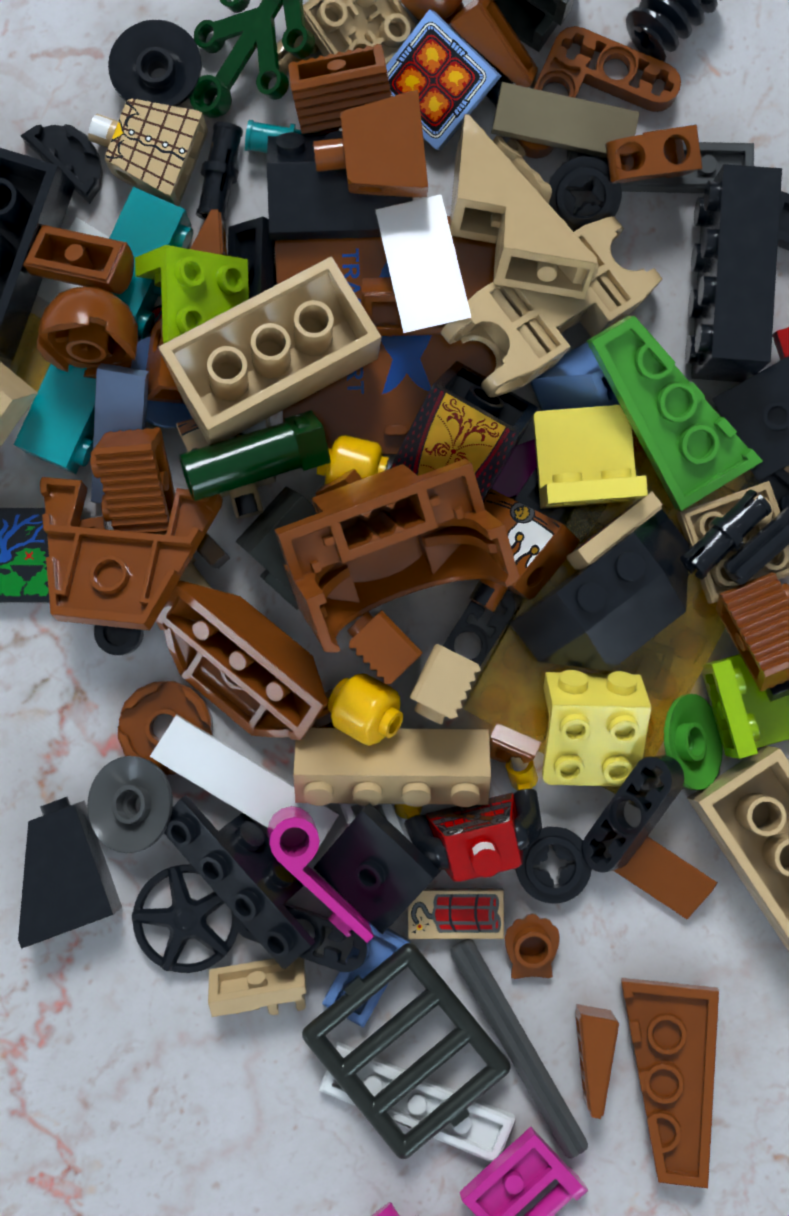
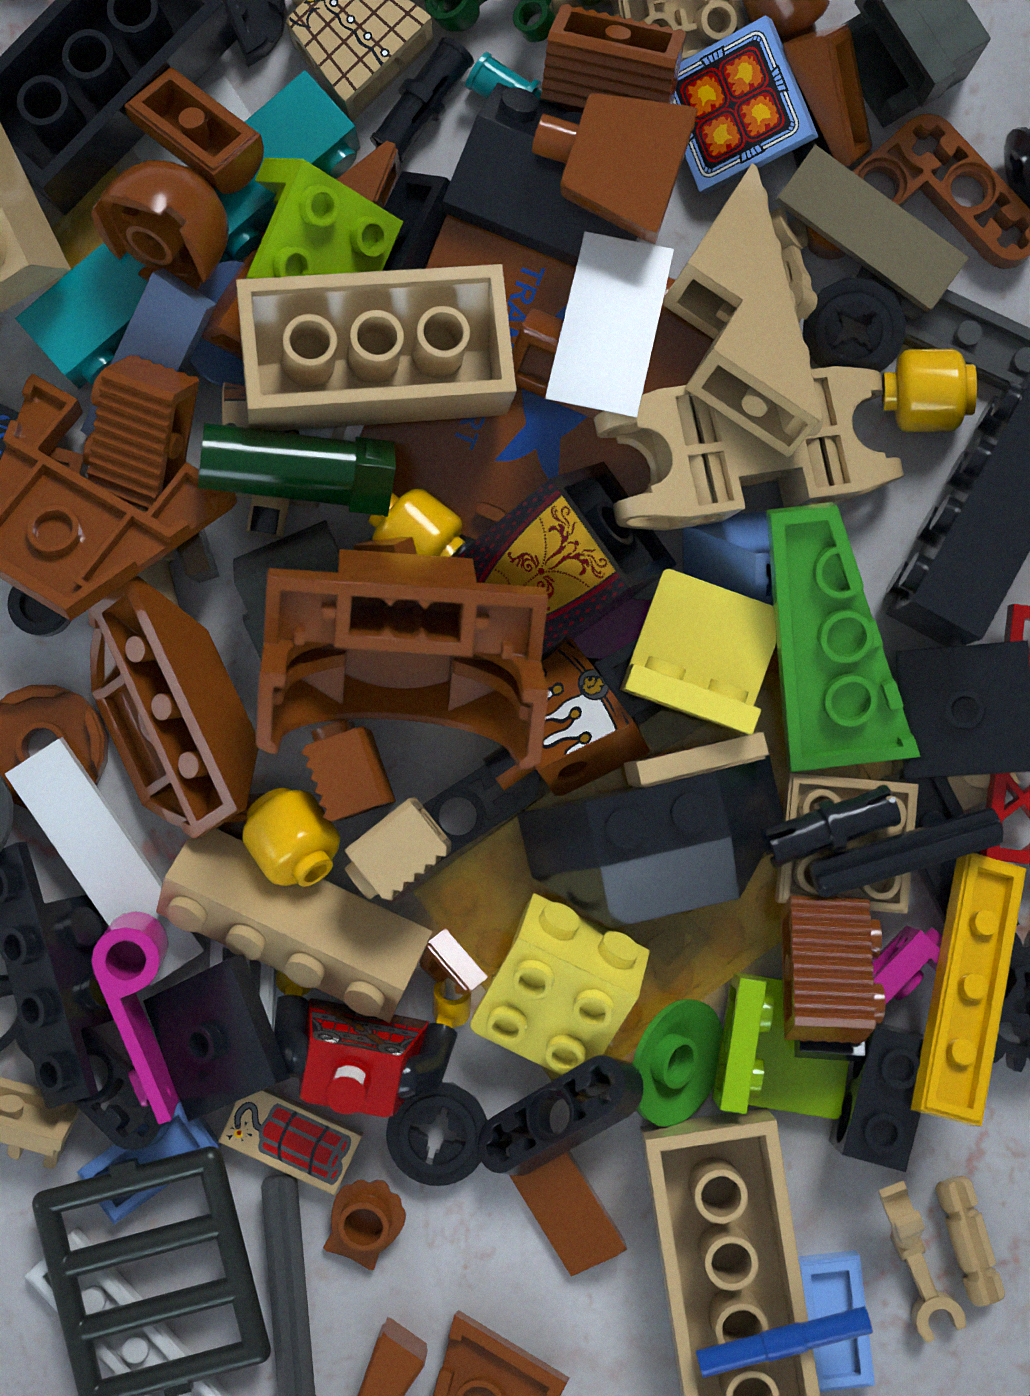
camera: 25 degrees right, 0 degrees up
dark orange leg [605,124,702,184] -> none
none -> yellow head [882,348,977,433]

